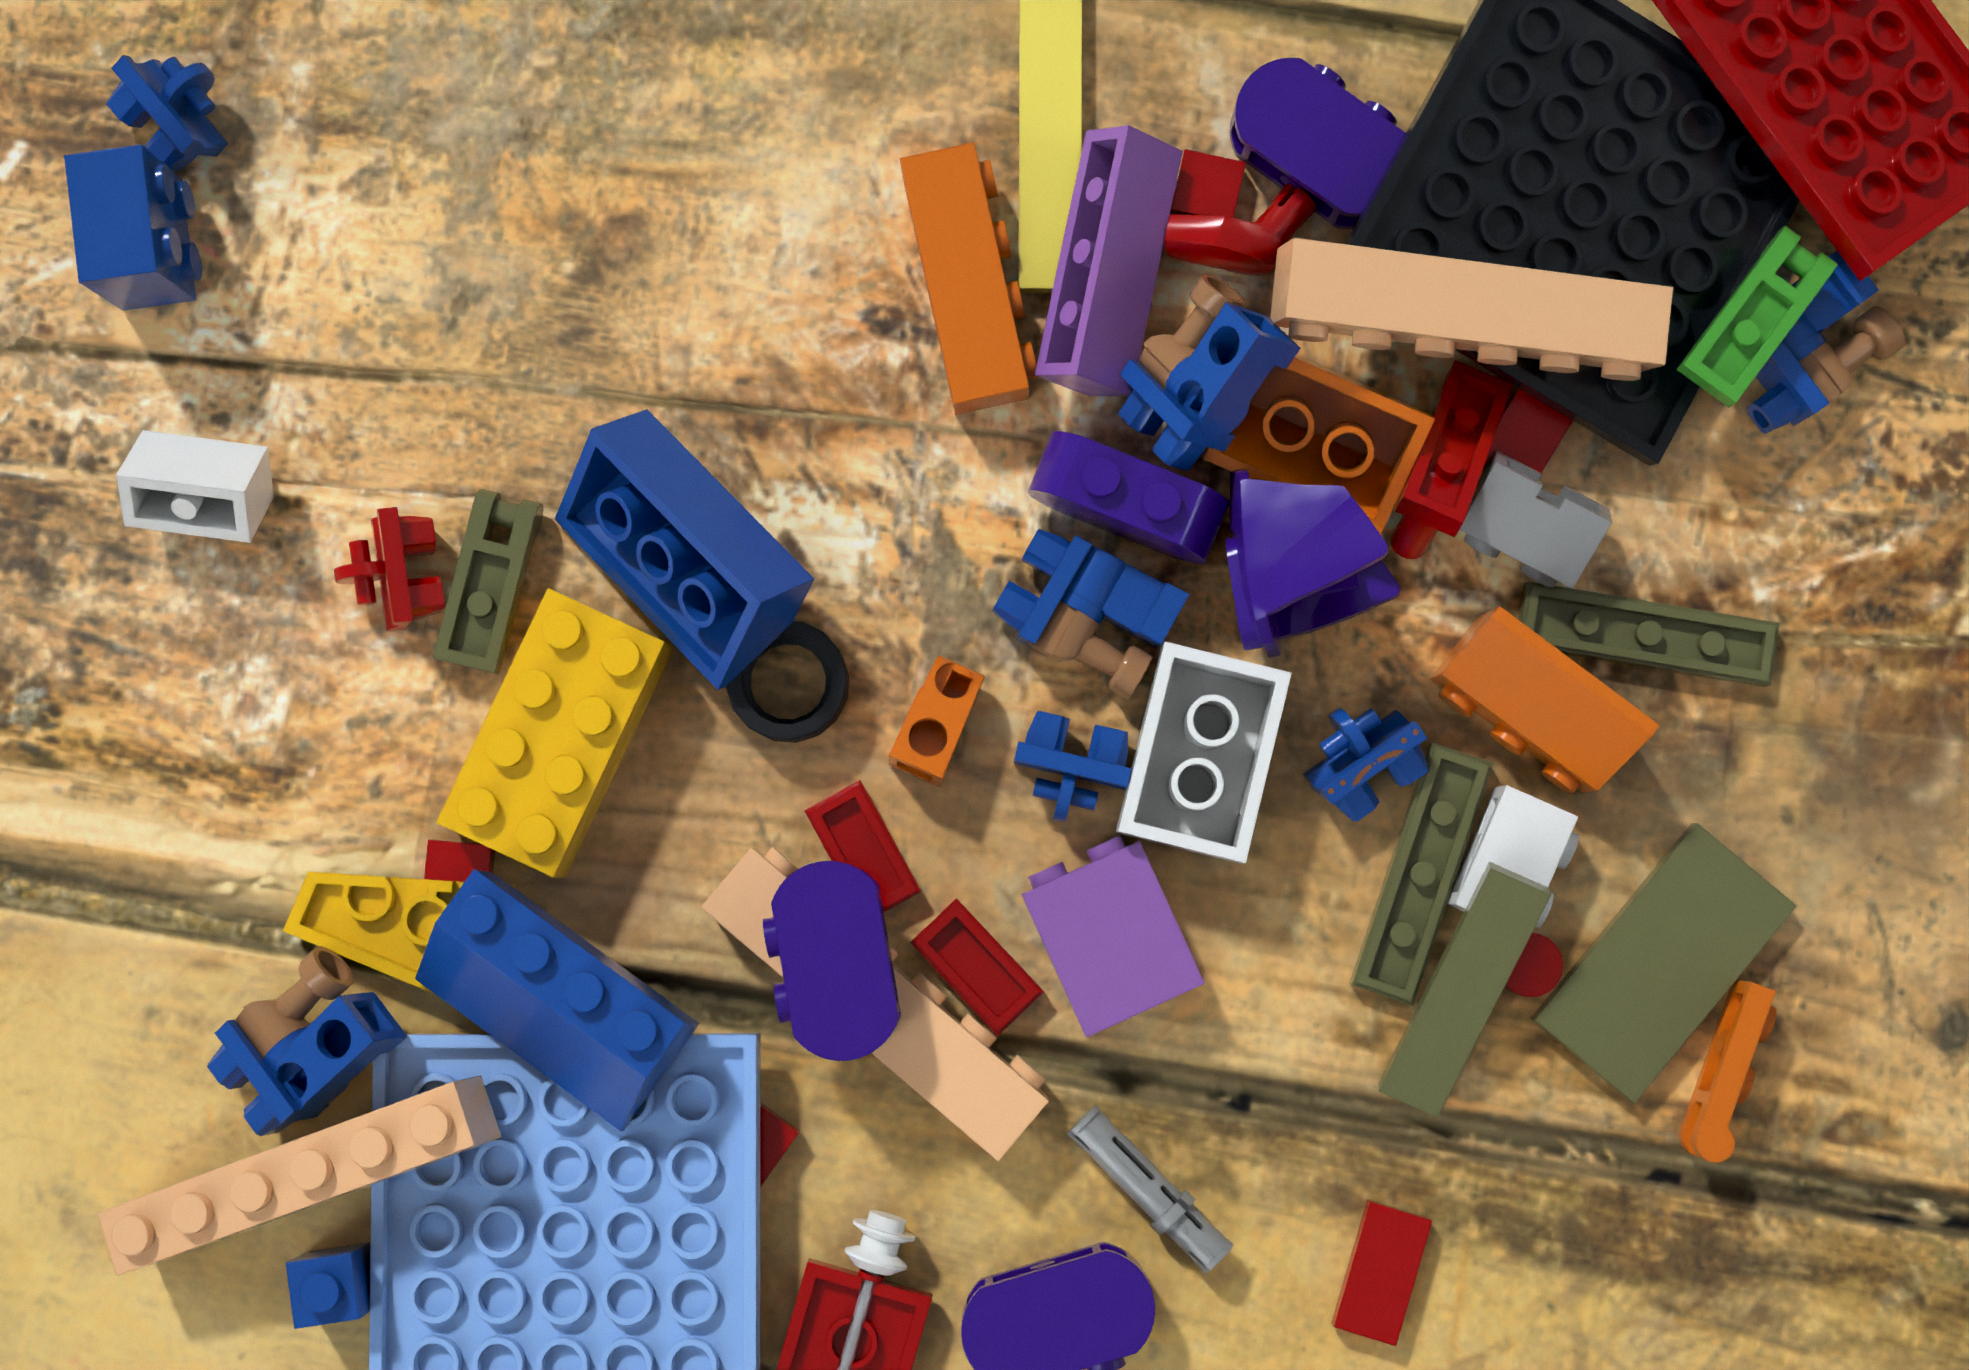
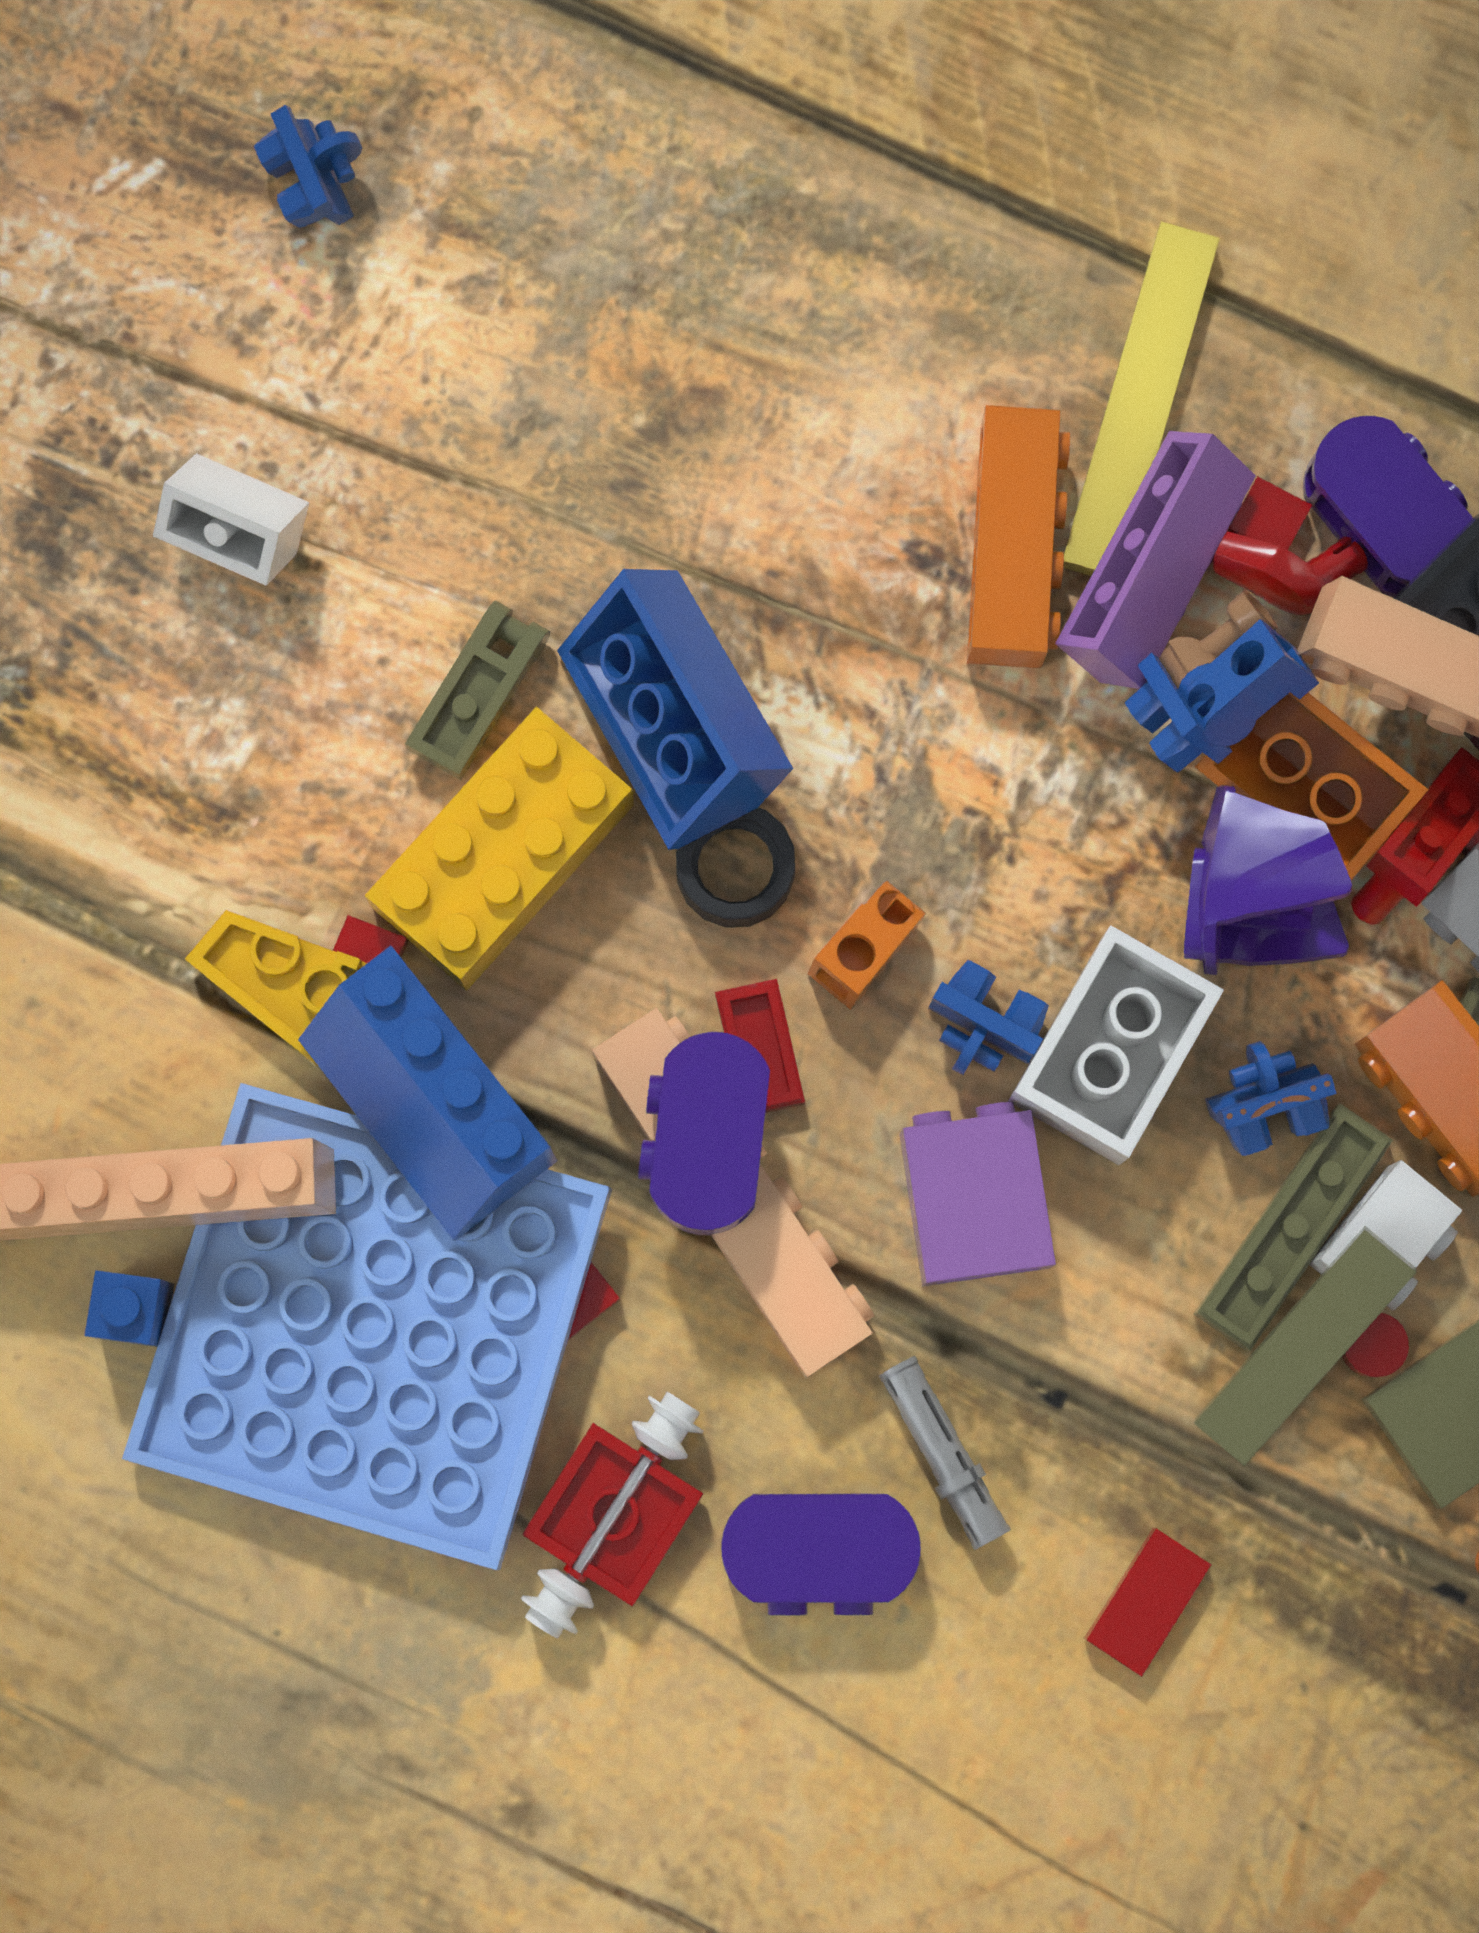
camera: 10 degrees right, 5 degrees down
blue brick [64,144,202,311] -> none
blue hips [207,946,407,1136] -> none
red hips [334,507,445,632] -> none
red tile [910,898,1044,1036] -> none
blue hips [992,529,1190,700] -> none
dark purple brick [1027,431,1229,564] -> none

